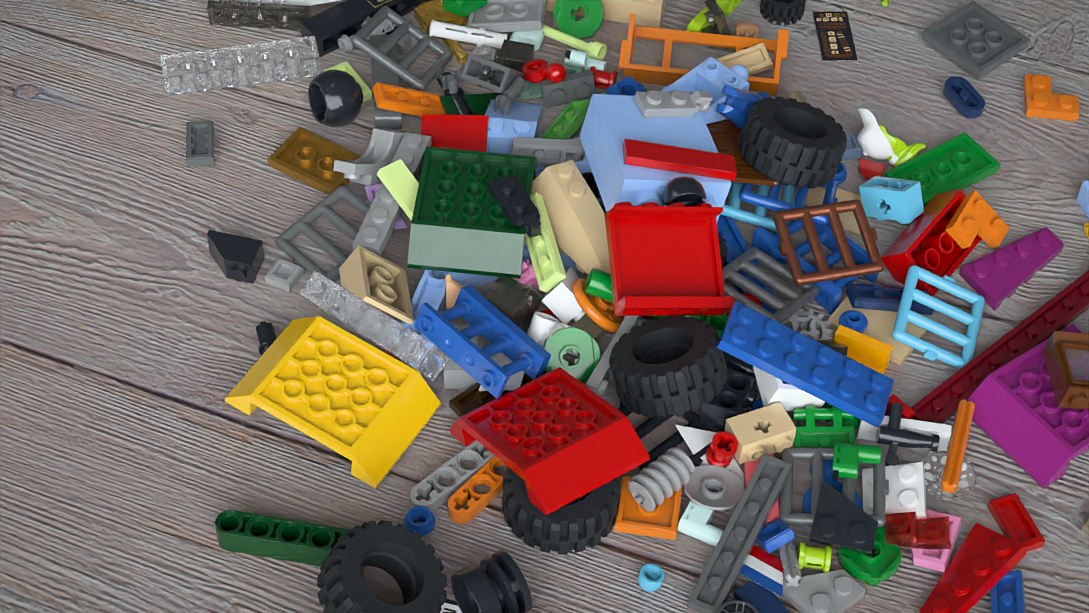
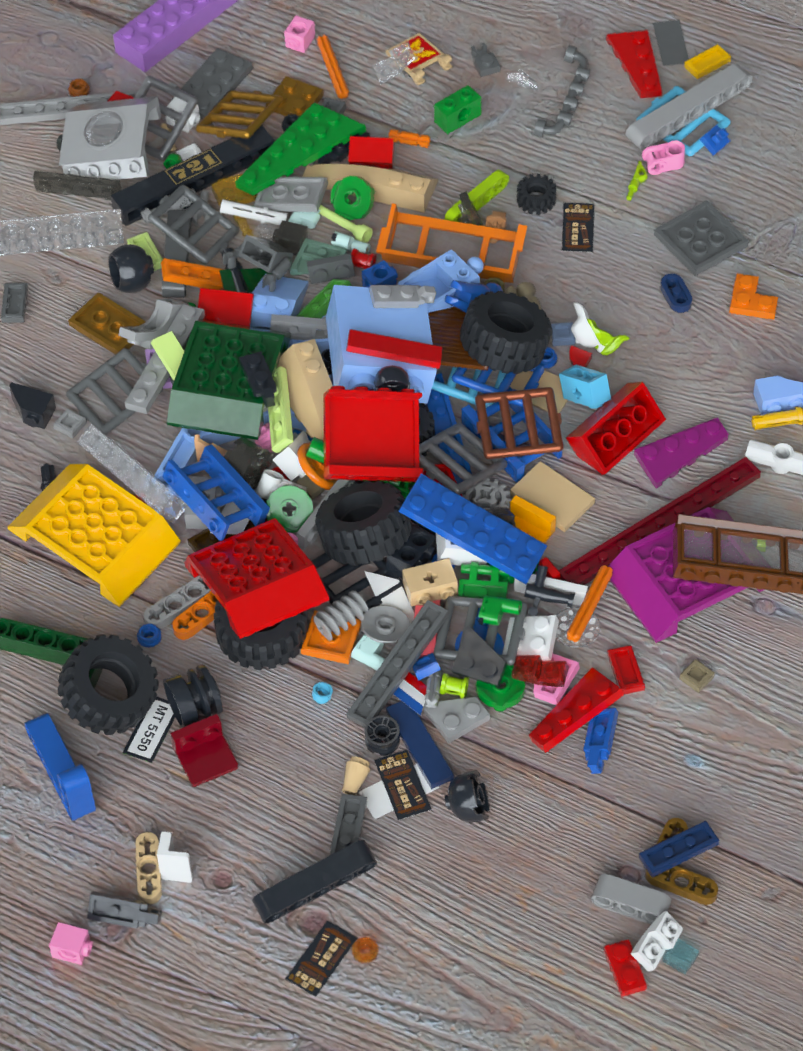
camera: 10 degrees right, 5 degrees up
tan slope [339,245,414,325] -> none
red plate [522,59,567,83] -> none
red bush [706,431,738,468] -> none
tan tile [716,43,773,76] -> none
blue plate [839,310,868,333] -> none
dark blue tile [846,283,934,315] -> none
green plate [884,132,1000,208] -> none
medium azure bar [892,265,985,369] -> none
orange plate [945,190,1010,249] -> none

